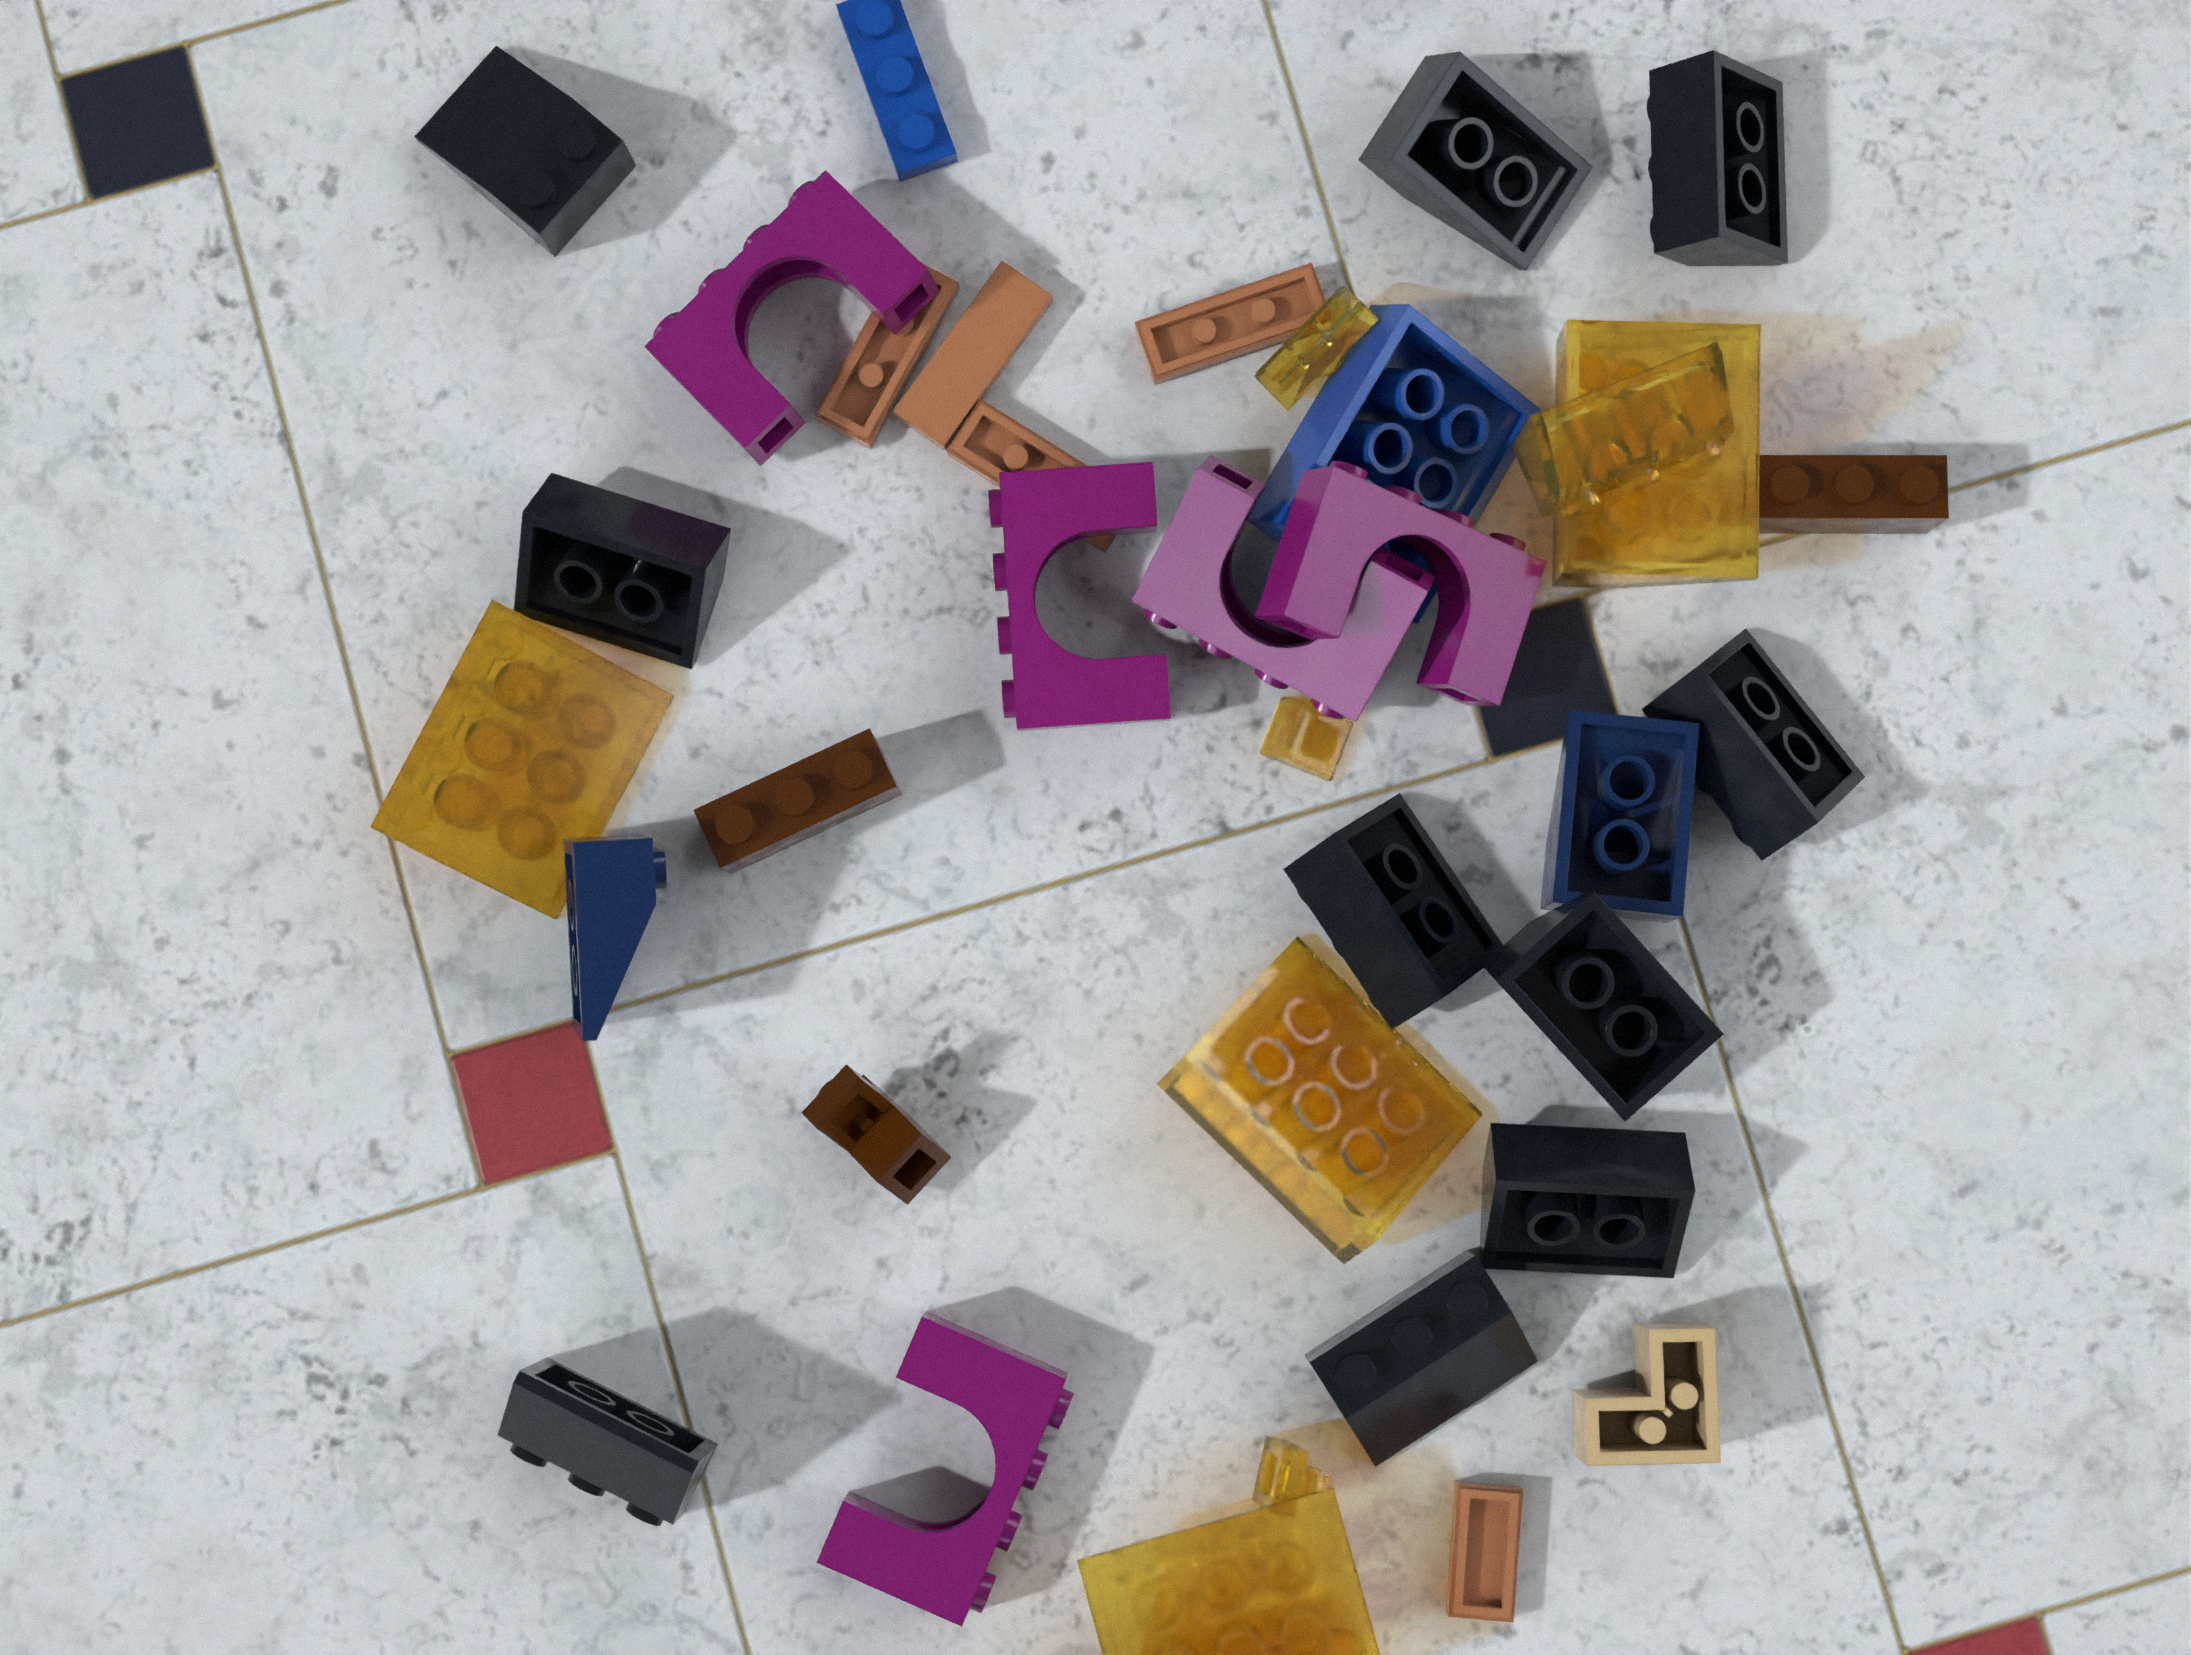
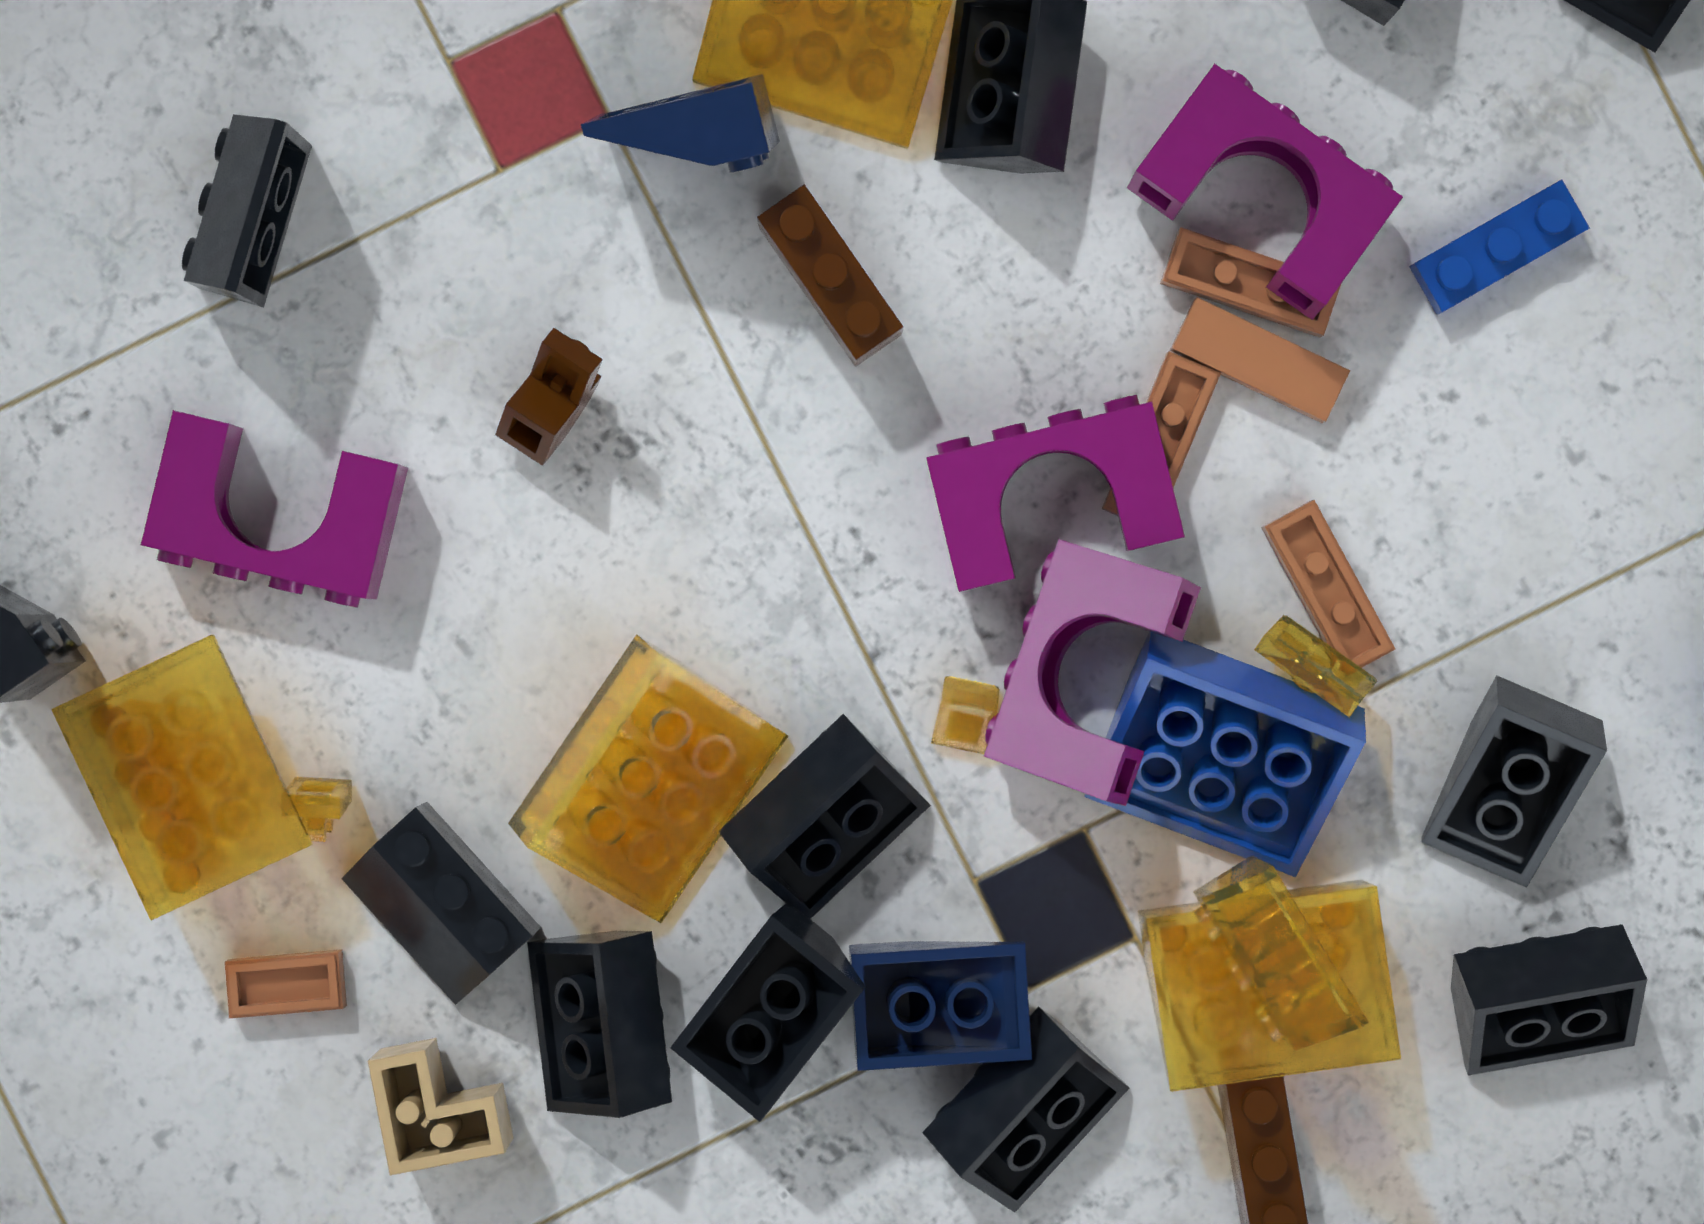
camera: 75 degrees right, 5 degrees up
magenta arch [1255,461,1546,706] -> none

